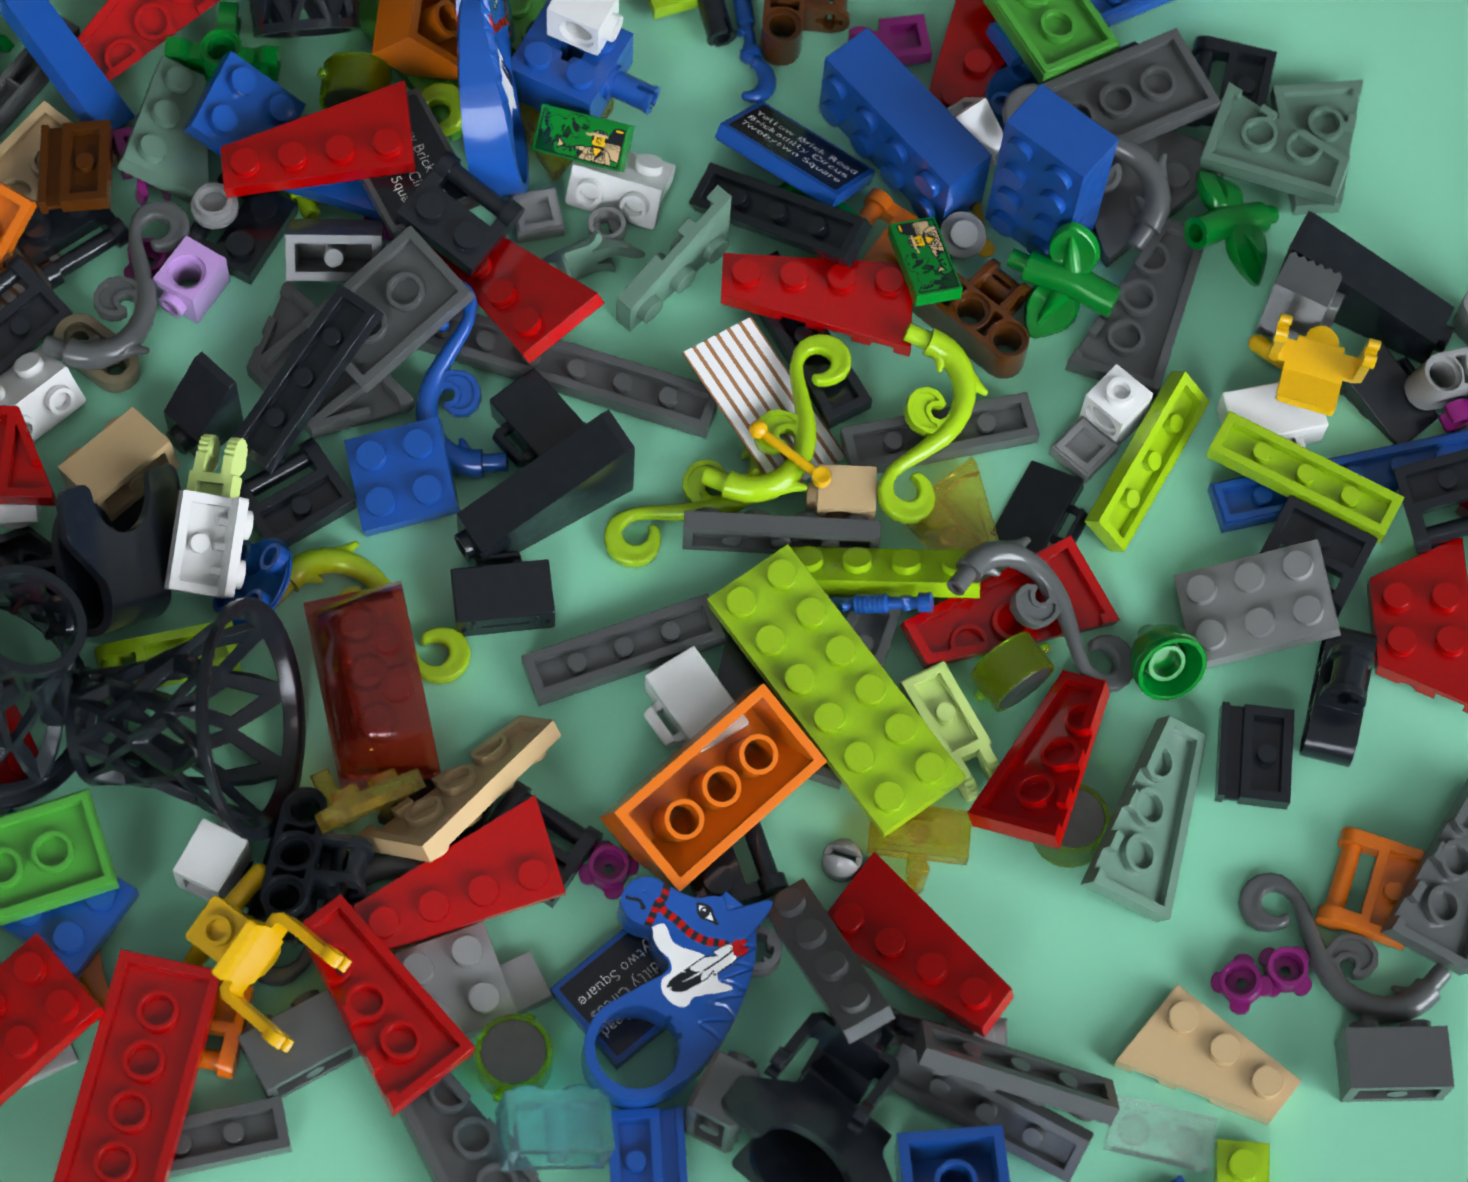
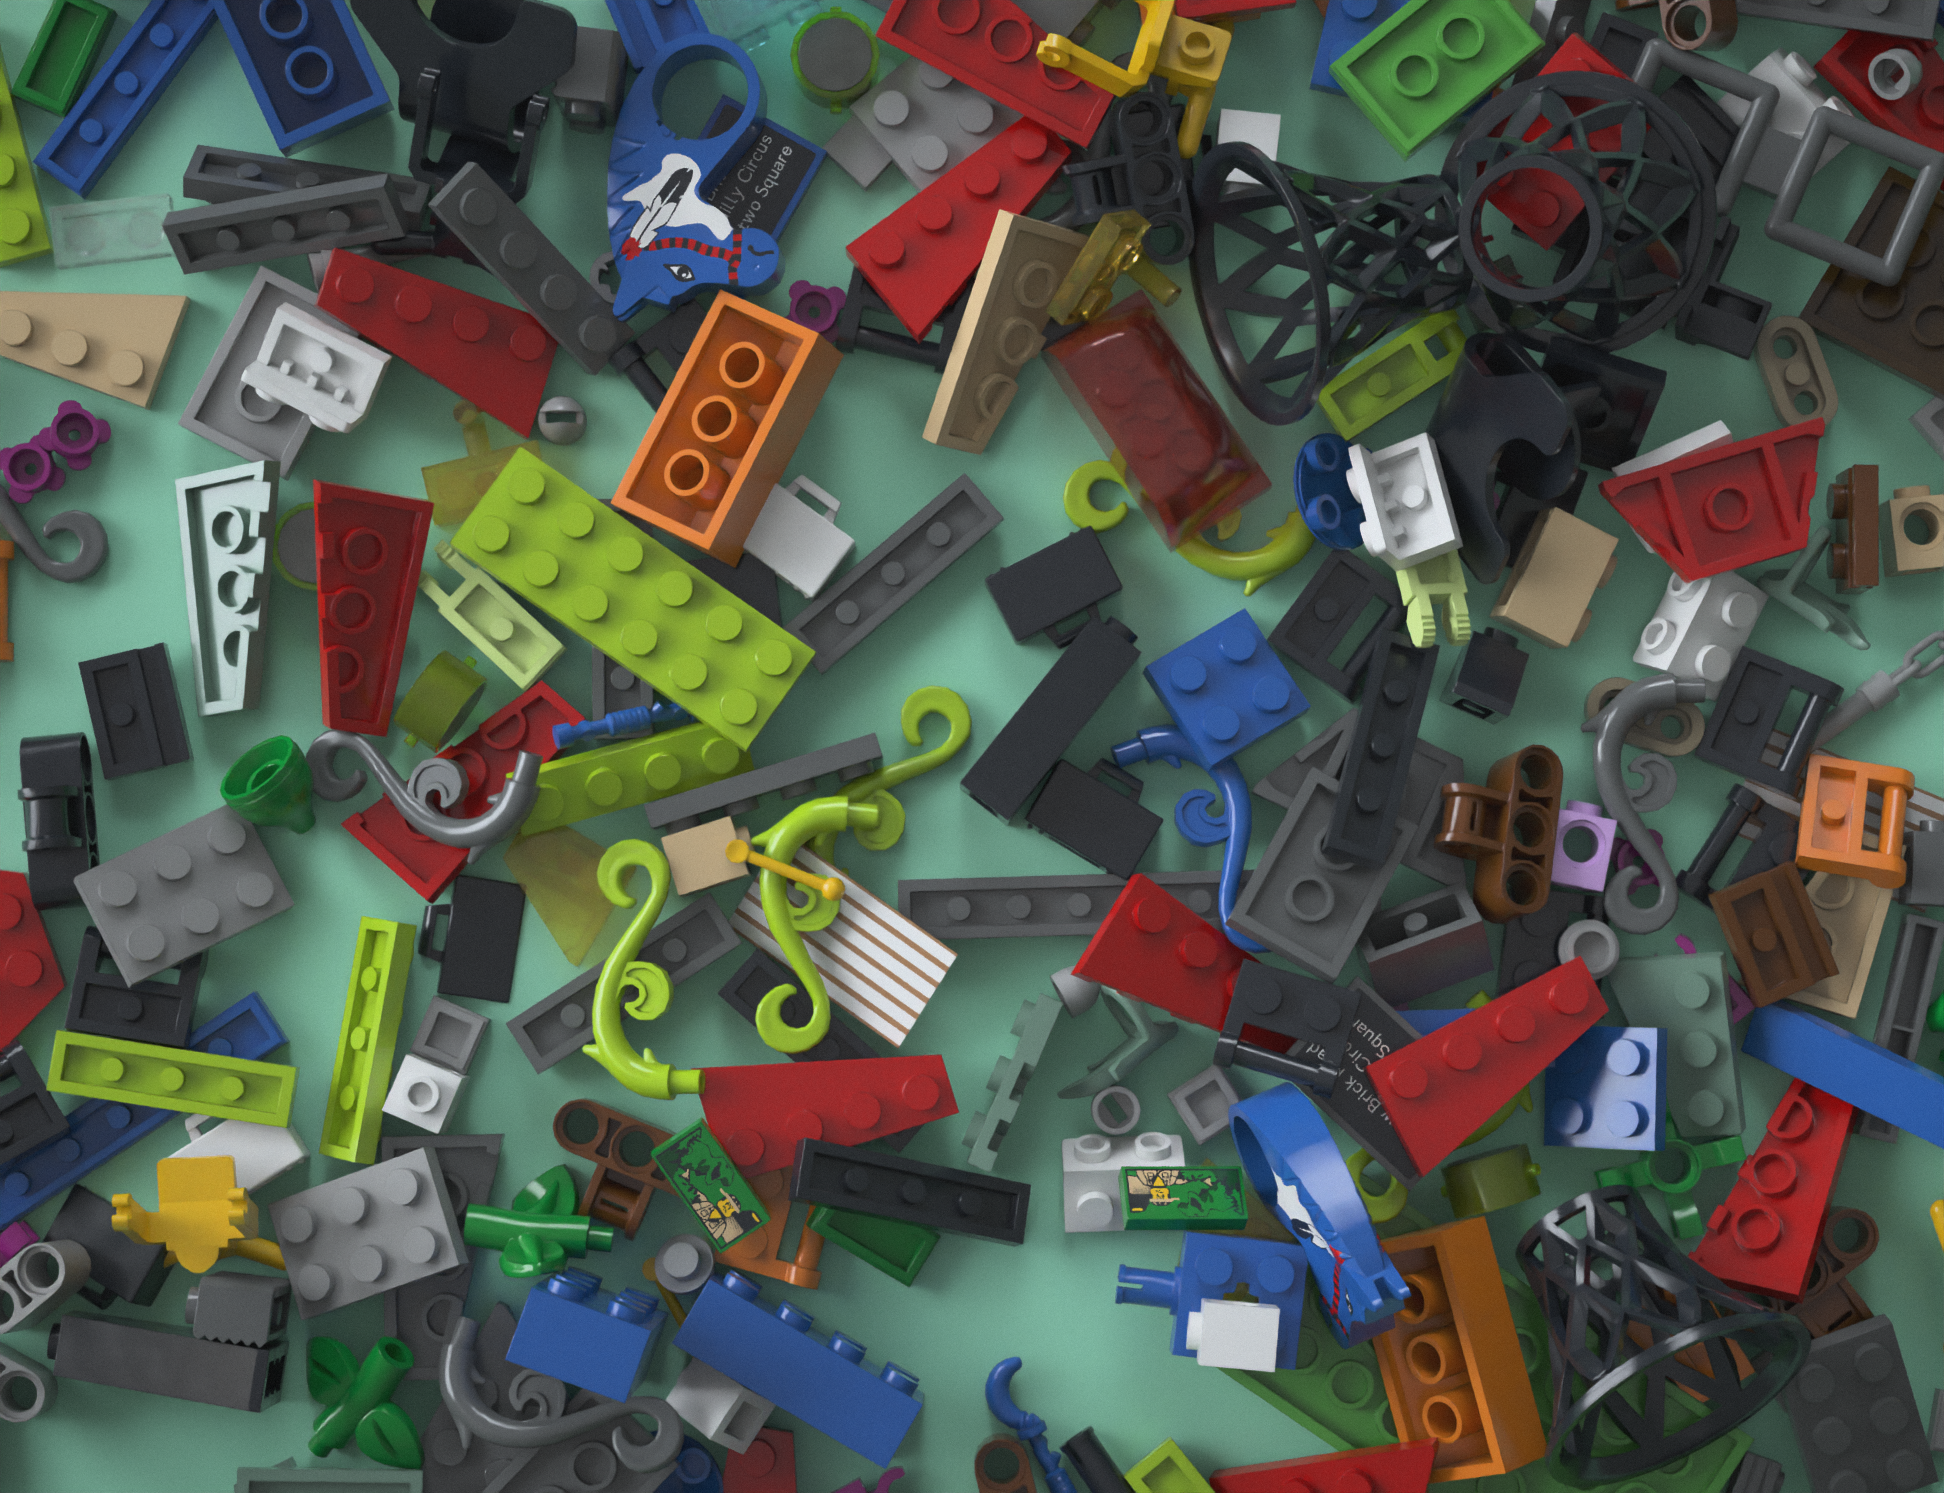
camera: 165 degrees right, 20 degrees up
tile [715,101,876,207] -> none
none -> light grey plate [178,265,363,481]
none -> white bracket [241,302,392,433]
none -> light grey plate [267,1147,469,1320]
none -> light grey hinge [1050,965,1100,1018]
none -> reddish brown piece [1433,744,1563,924]

